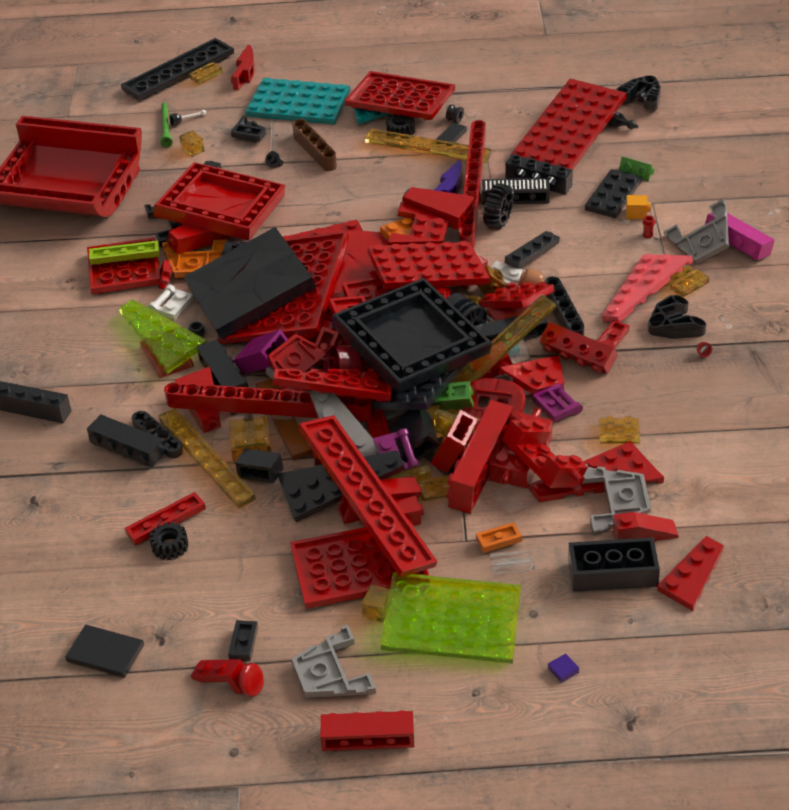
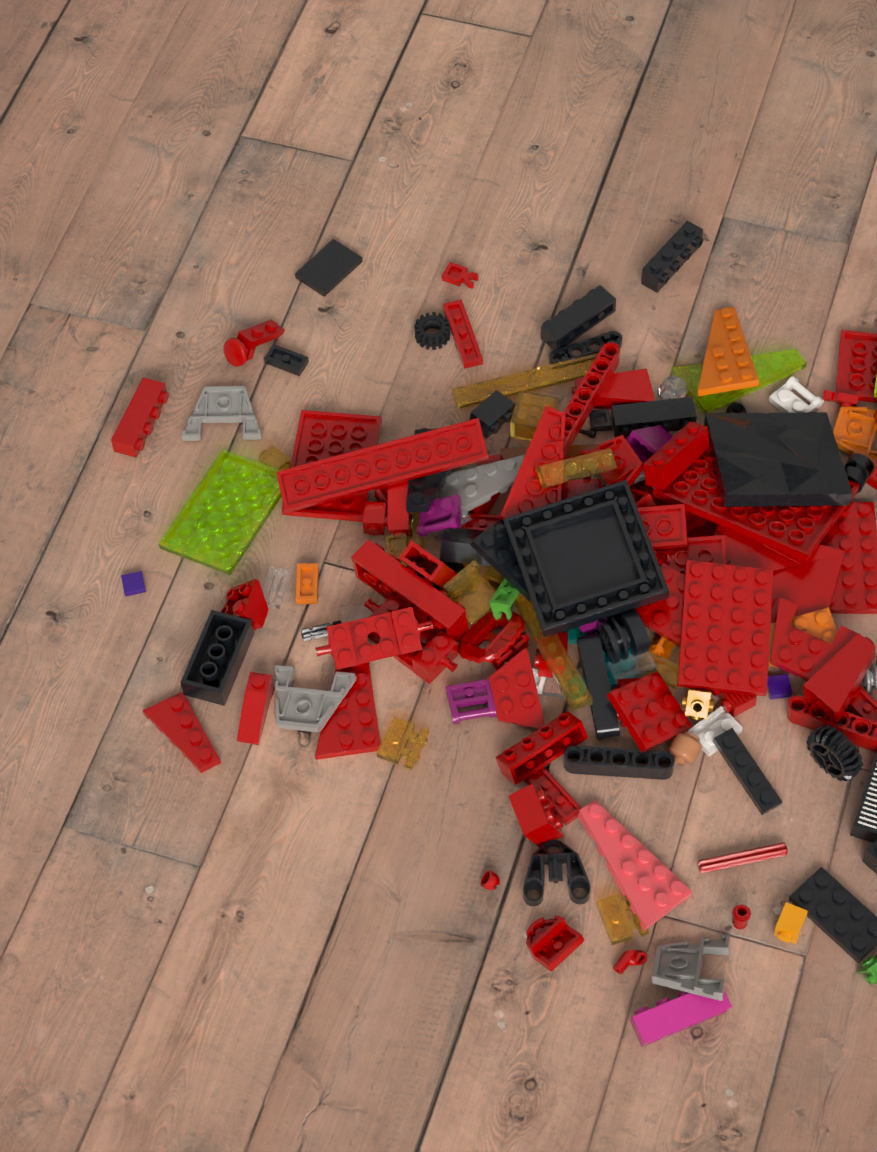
camera: 110 degrees right, 15 degrees up
none -> red slope [220,579,269,631]
none -> axle [301,620,342,641]
none -> red plate [442,262,479,289]
none -> red brick [508,784,564,848]
none -> red slope [526,915,585,972]
none -> clear yellow plate [536,448,617,488]
none -> red arm [613,950,647,975]
none -> red brick [643,422,710,490]
none -> clear head [657,376,687,400]
none -> orange wing [698,307,759,396]
none -> axle [698,842,788,873]

